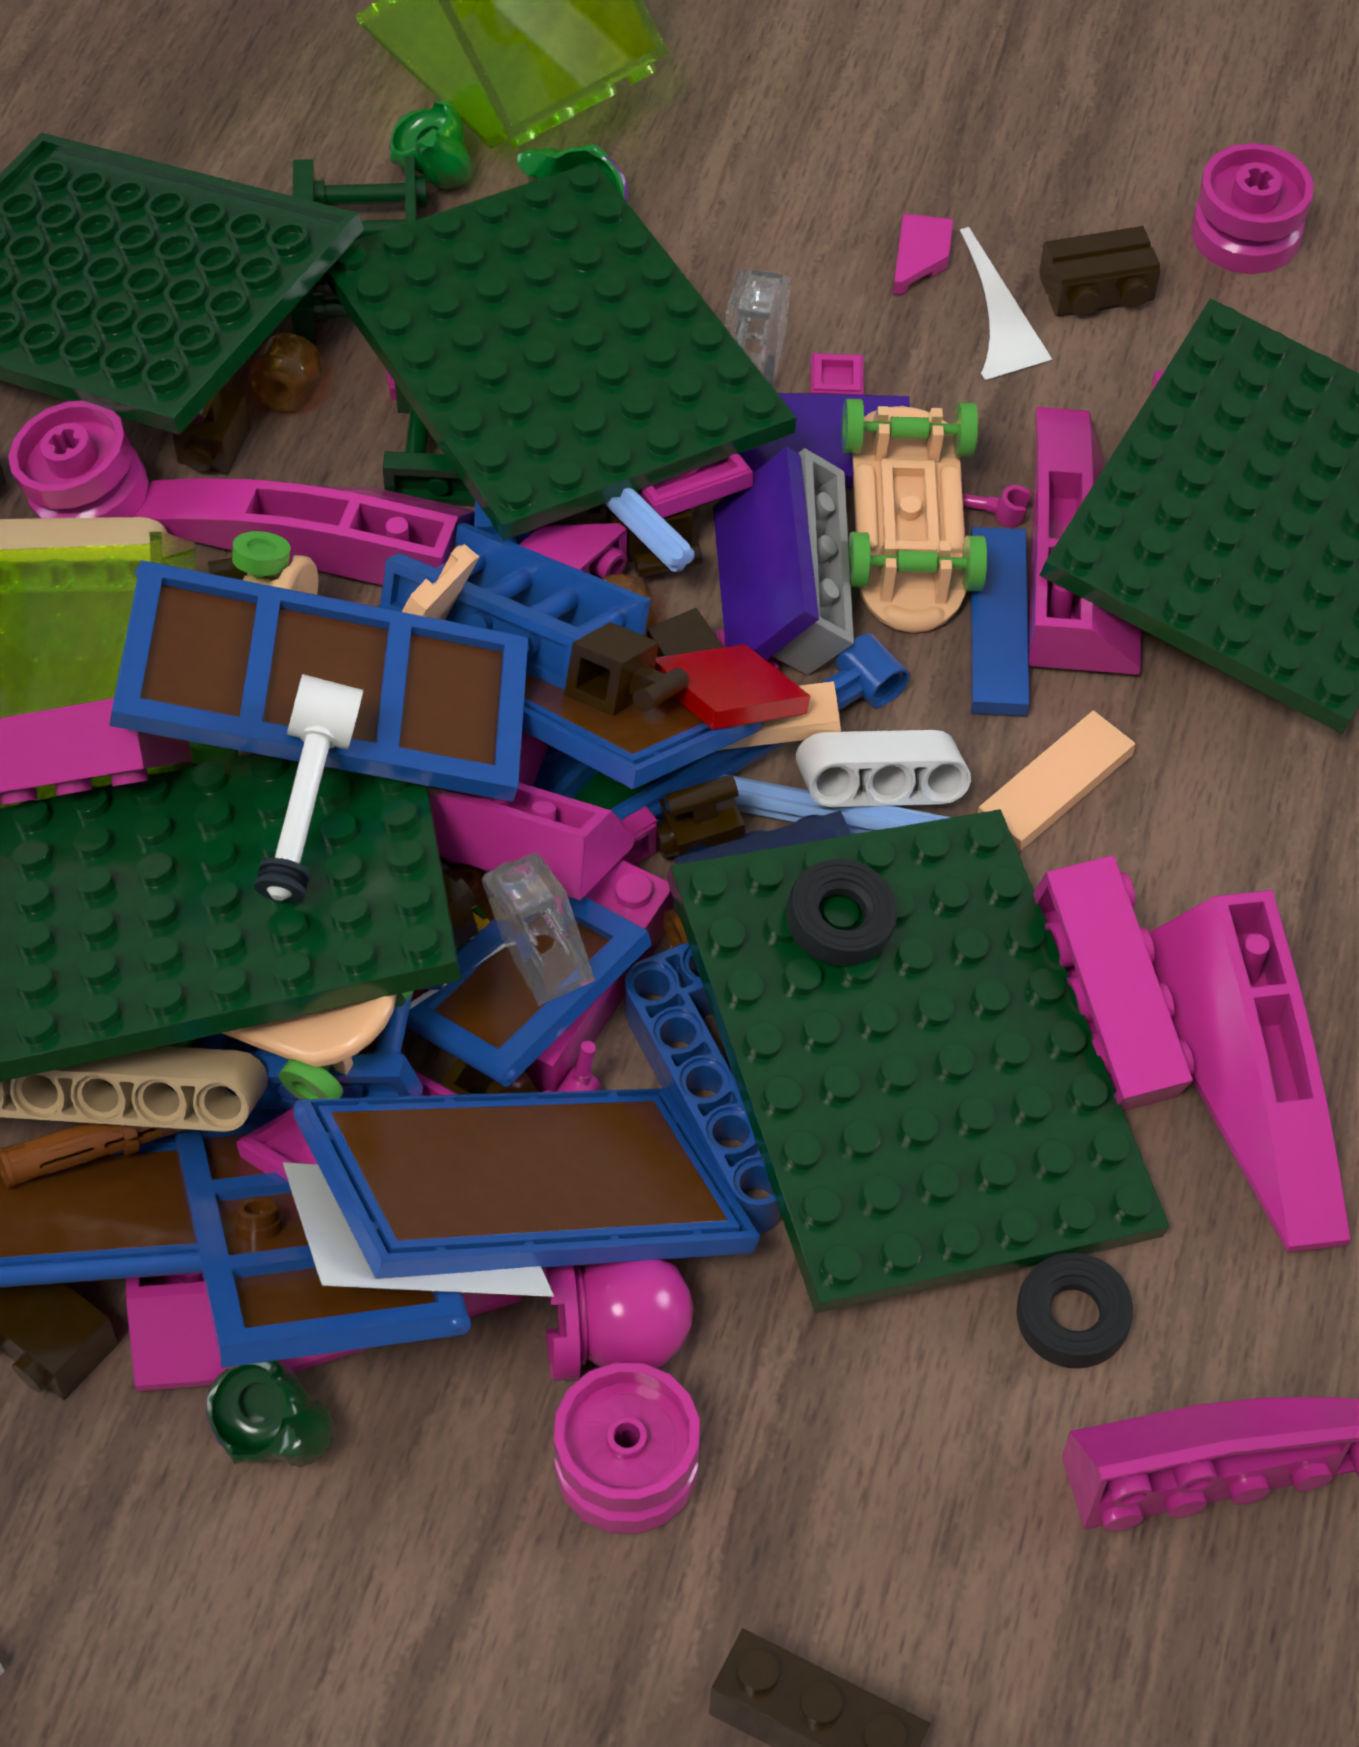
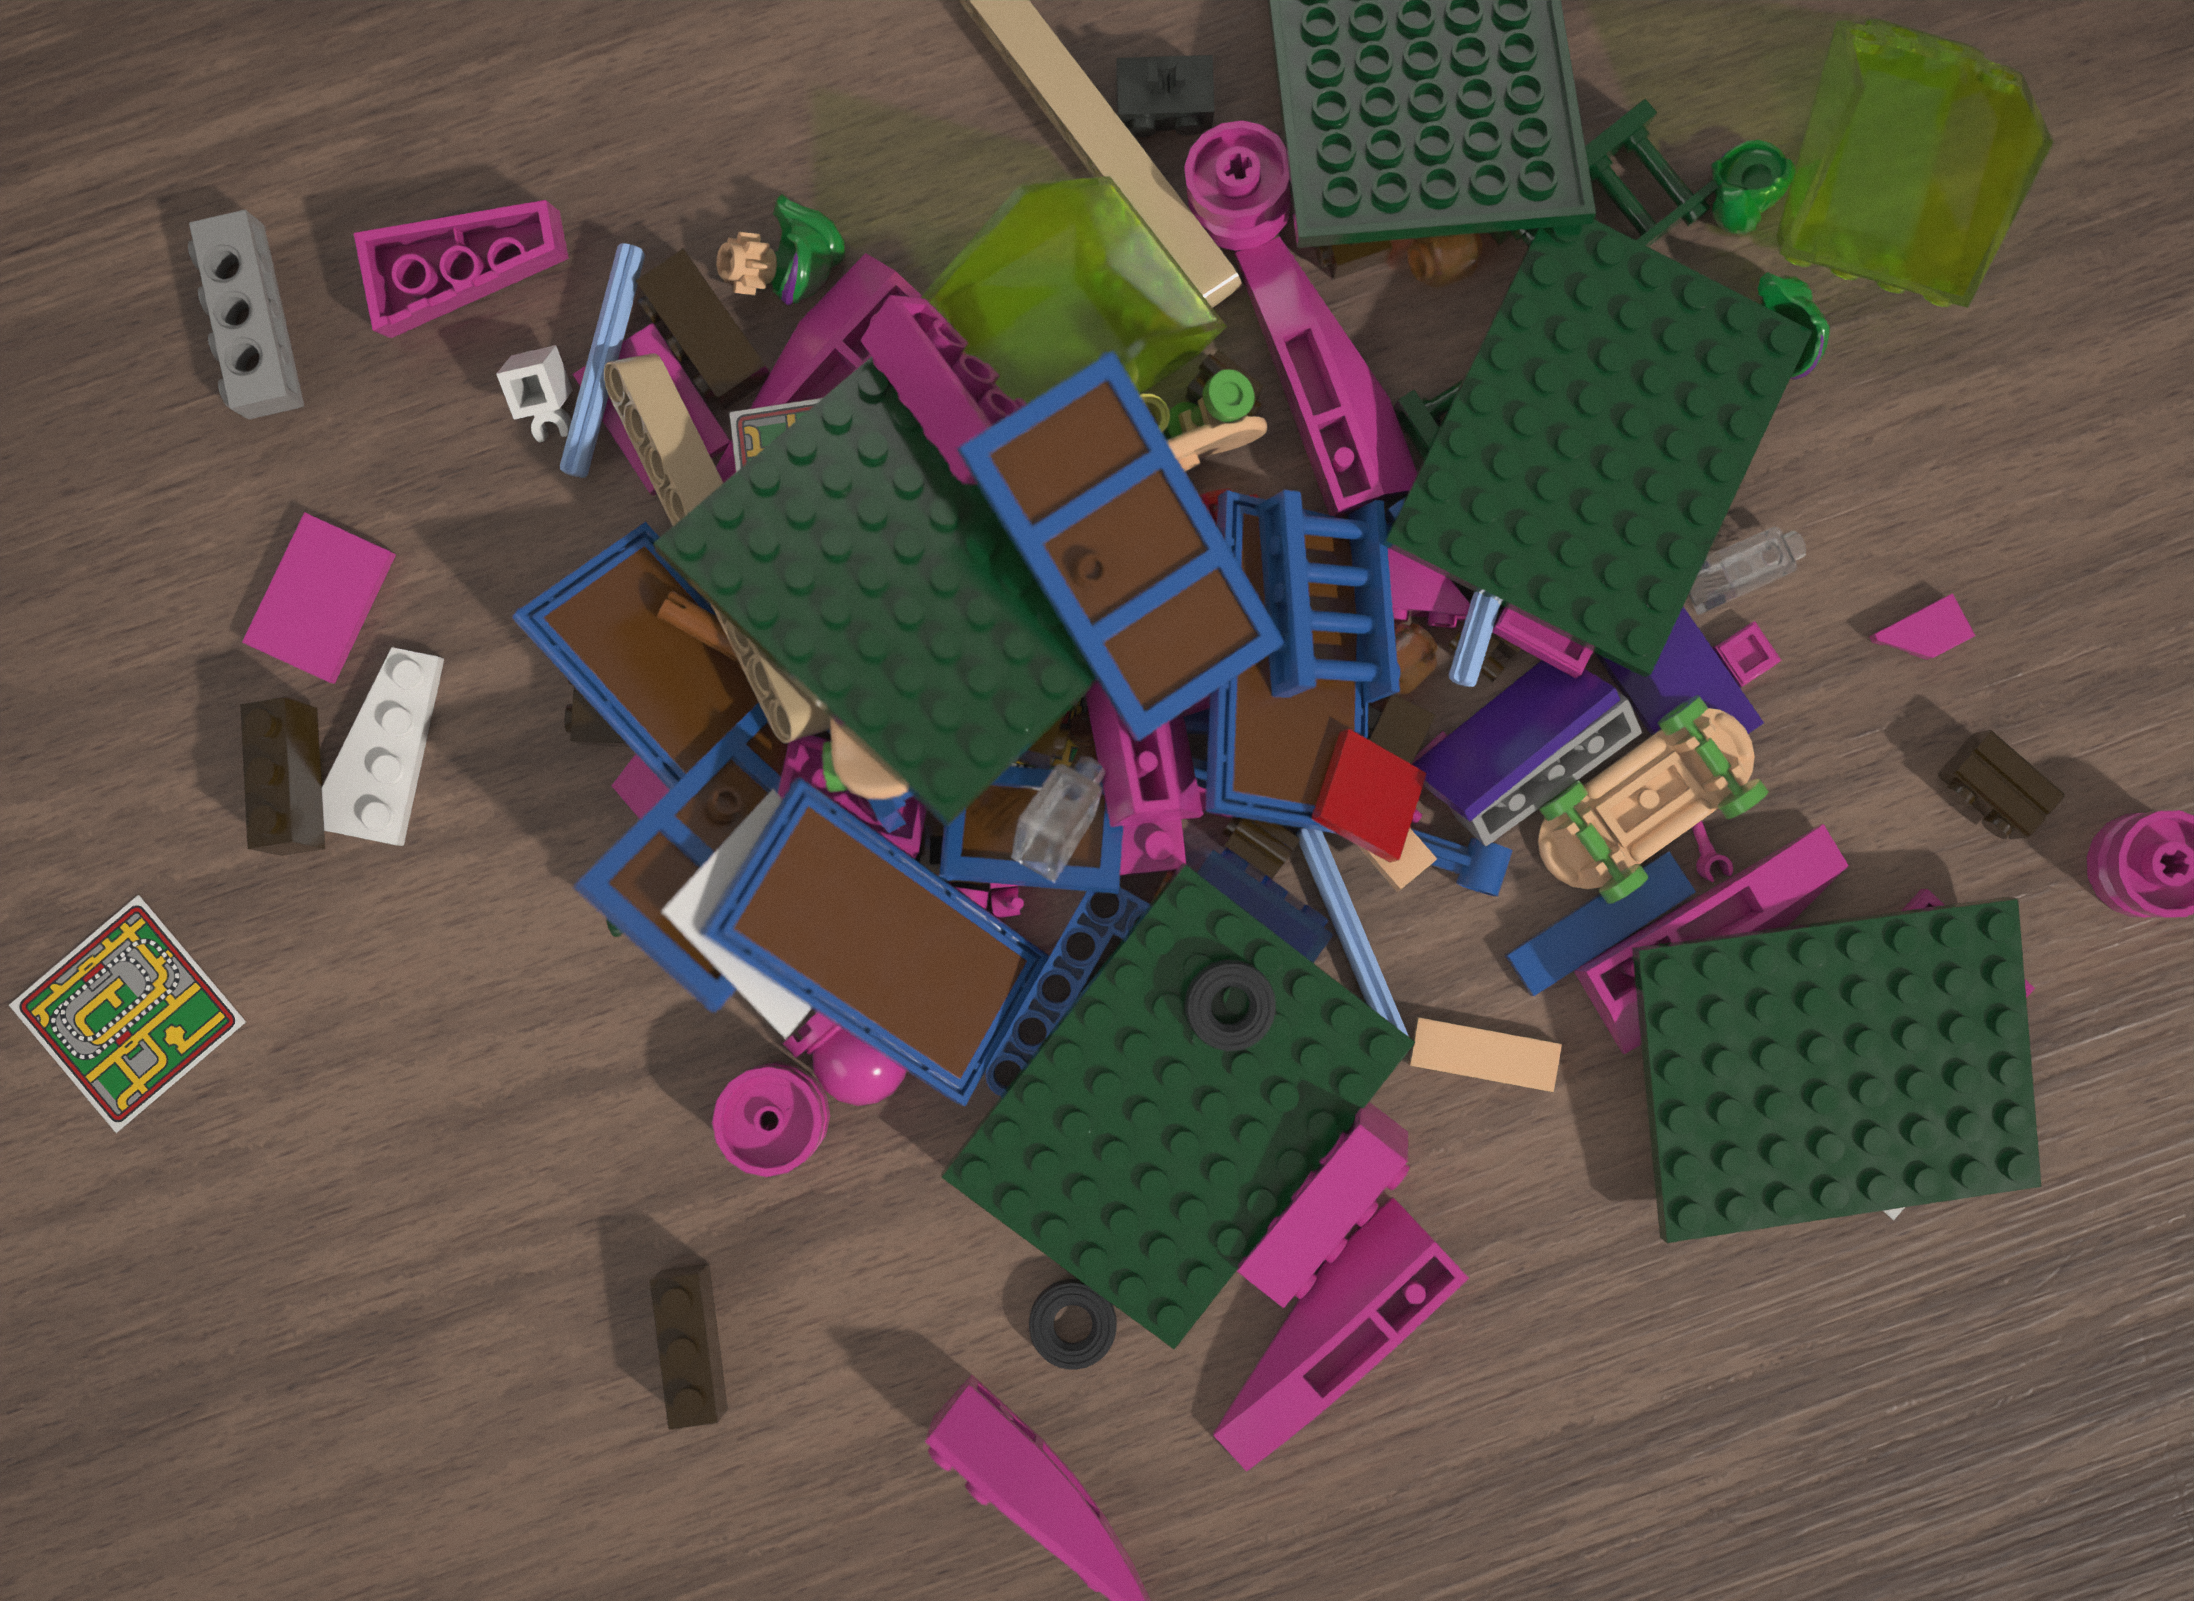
camera: 55 degrees right, 30 degrees up
white piece [254,674,363,903] -> none
light nougat tile [402,544,479,620] -> none
dark brown brick [564,622,689,716] -> none
white beam [796,730,971,807] -> none
white sticker [960,227,1053,380] -> none

